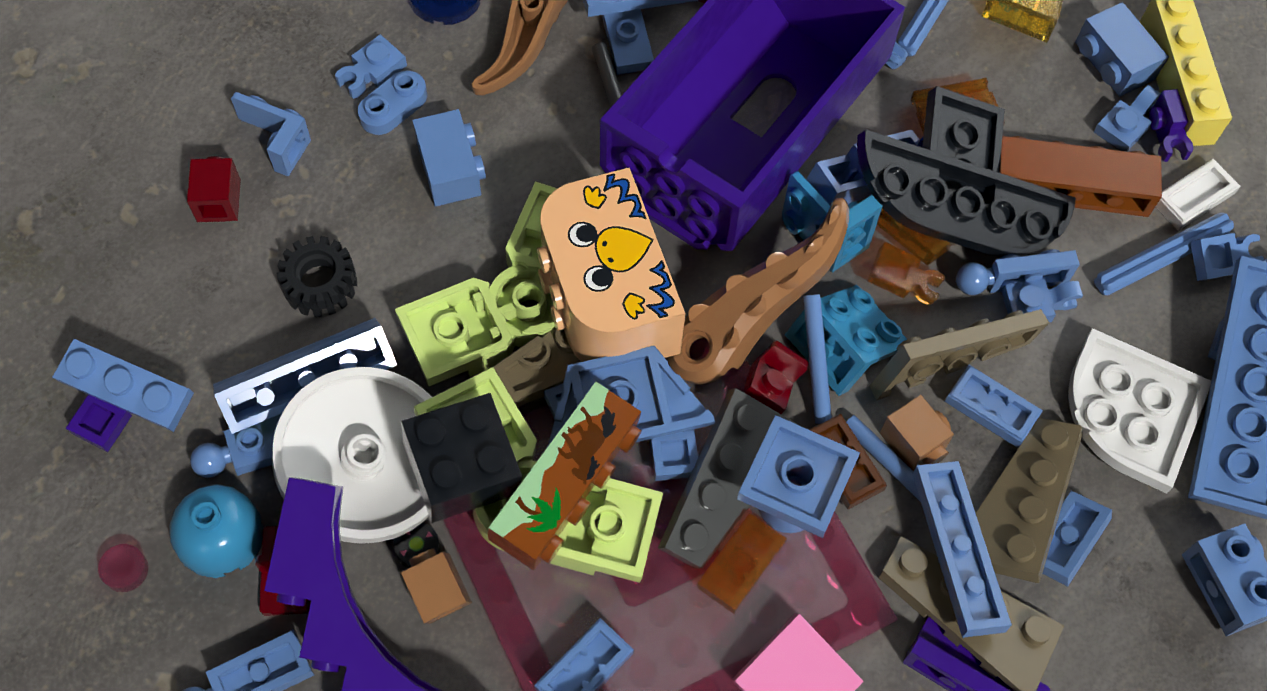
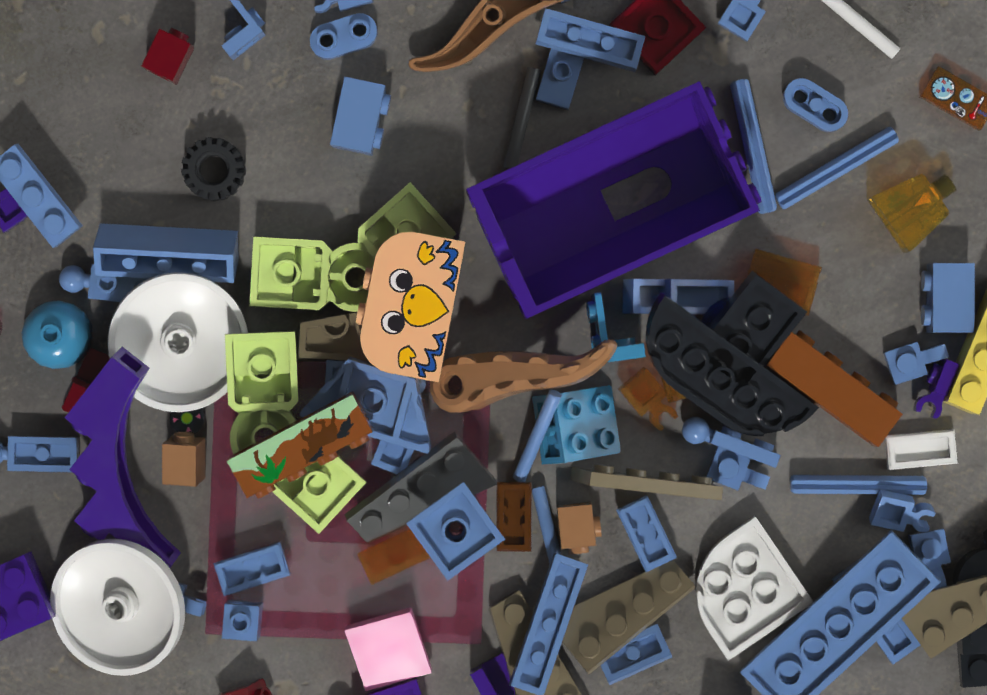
camera: 35 degrees right, 25 degrees up
black brick [401,393,522,523] -> none
dark red bracket [743,341,808,414] -> none

